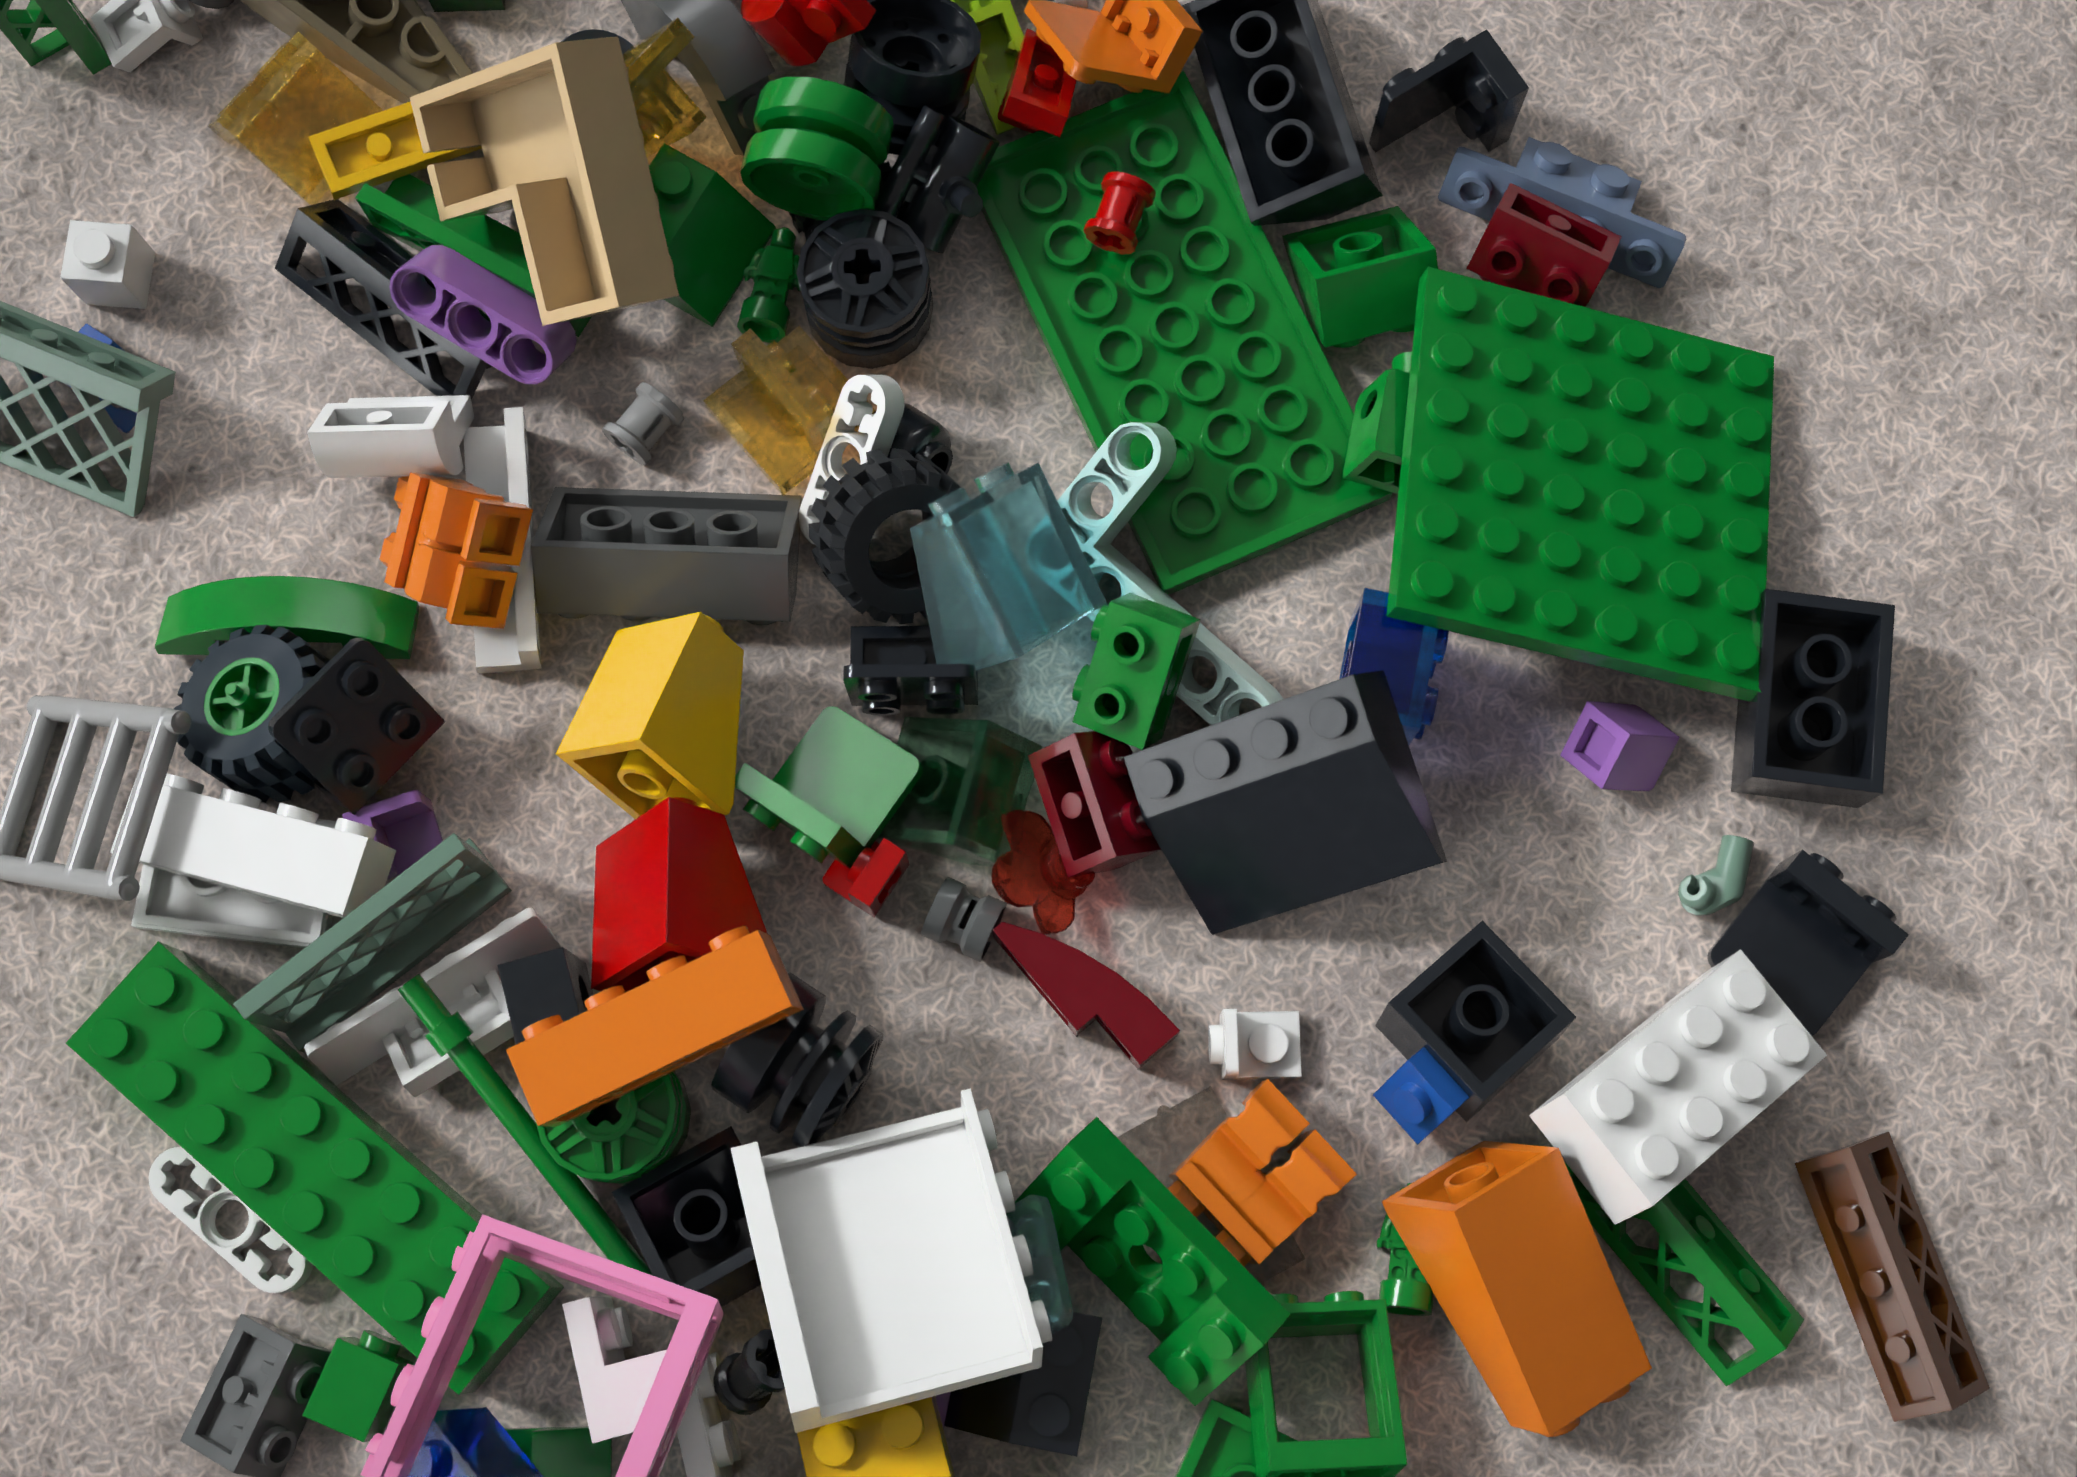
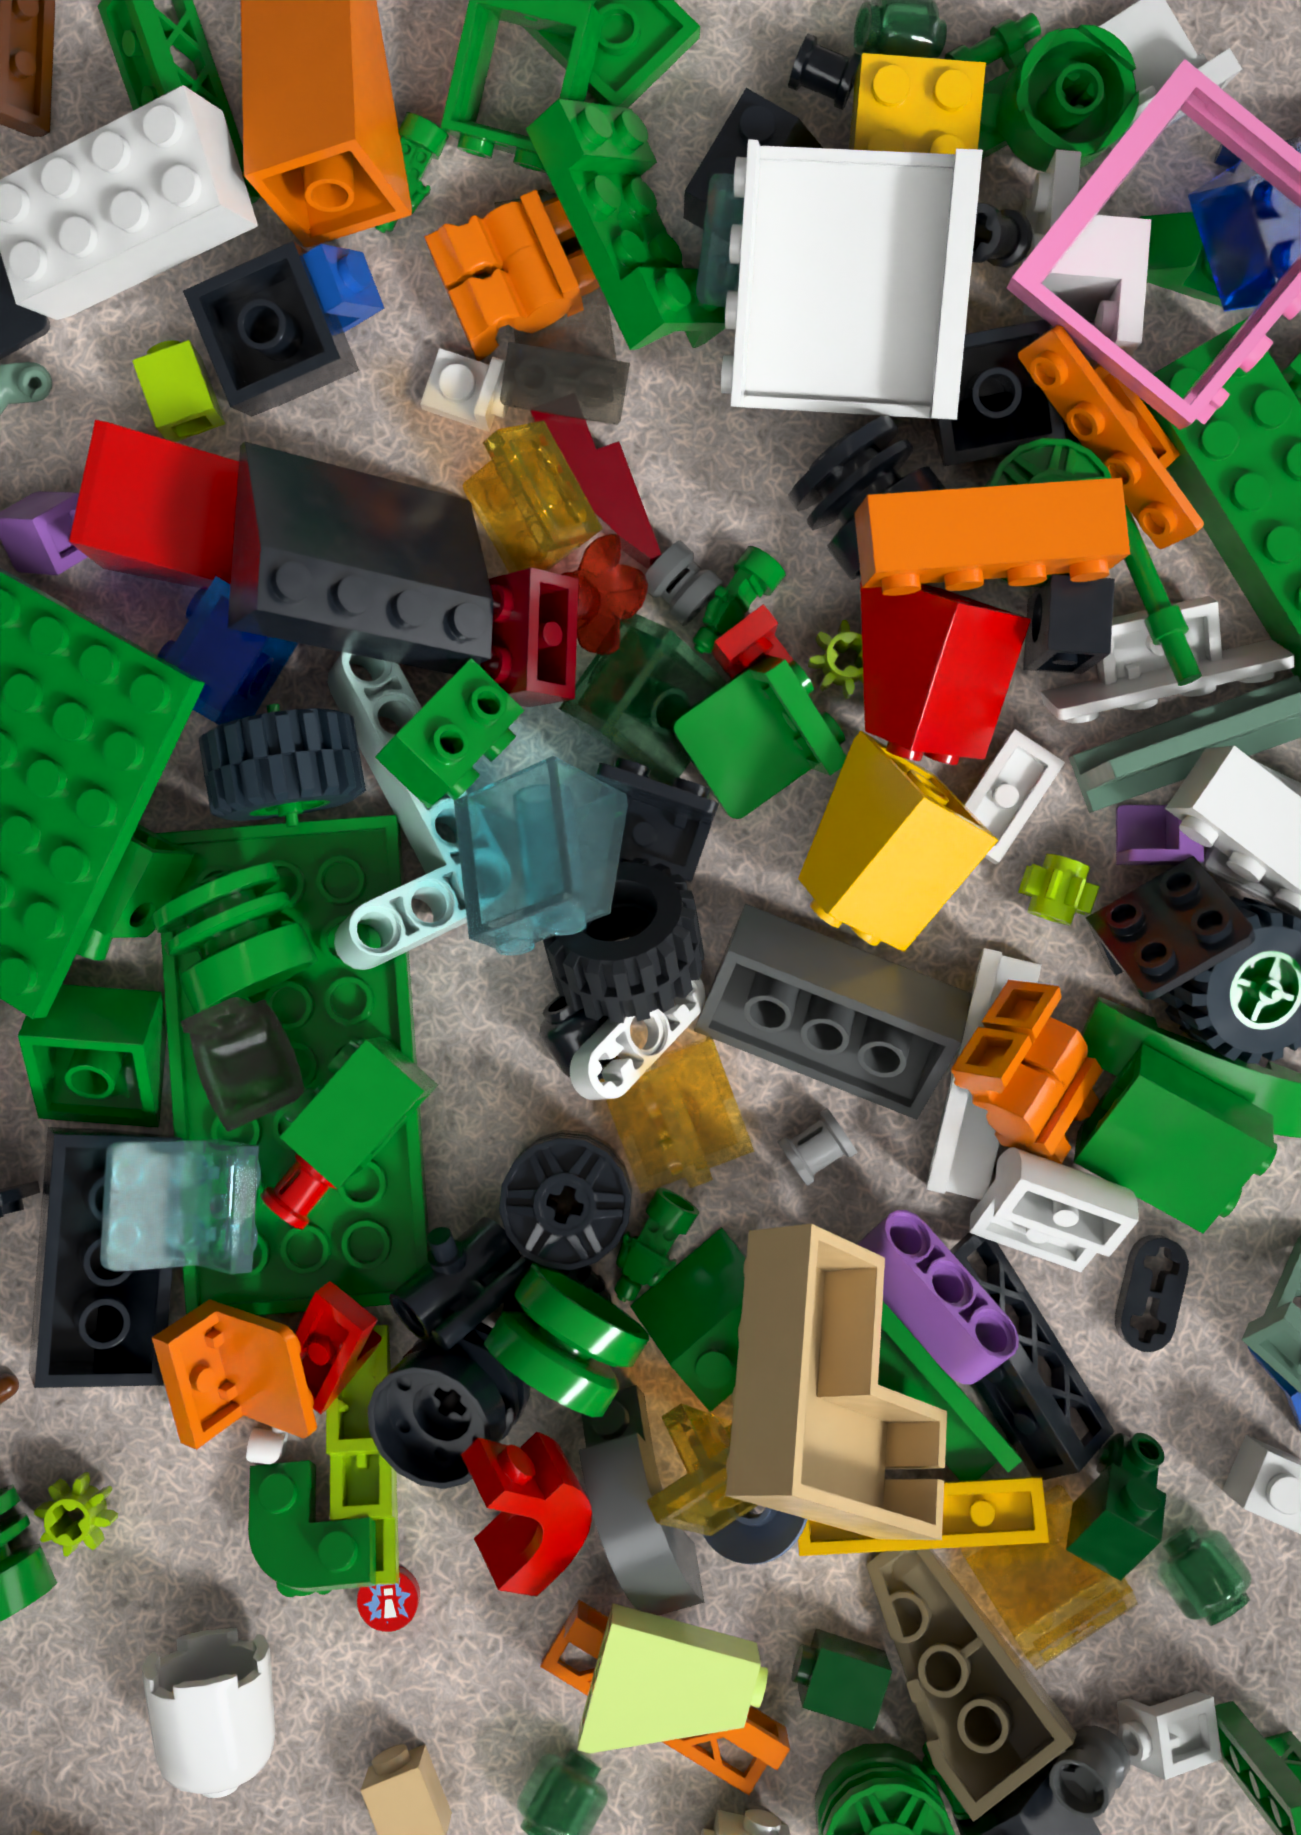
camera: 165 degrees left, 10 degrees up
none -> red slope [69,420,239,594]
none -> clear light blue bracket [100,1139,261,1274]
none -> lime brick [132,340,226,442]
none -> green wheel [151,863,318,1016]
none -> clear smoke piece [180,997,305,1132]
none -> black wheel [198,704,366,827]
none -> green brick [279,1036,438,1189]
none -> clear yellow bracket [463,421,603,573]
none -> clear smoke bracket [500,342,631,425]
none -> green piece [692,546,786,654]
none -> lime gear [808,620,863,699]
none -> white plate [963,729,1065,864]
none -> orange bracket [1018,325,1204,549]
none -> lime gear [1018,854,1100,926]
none -> dark green brick [1066,1433,1166,1581]
none -> green brick [1073,1043,1277,1234]
none -> black beam [1115,1235,1189,1352]
none -> clear green head [1157,1525,1252,1626]

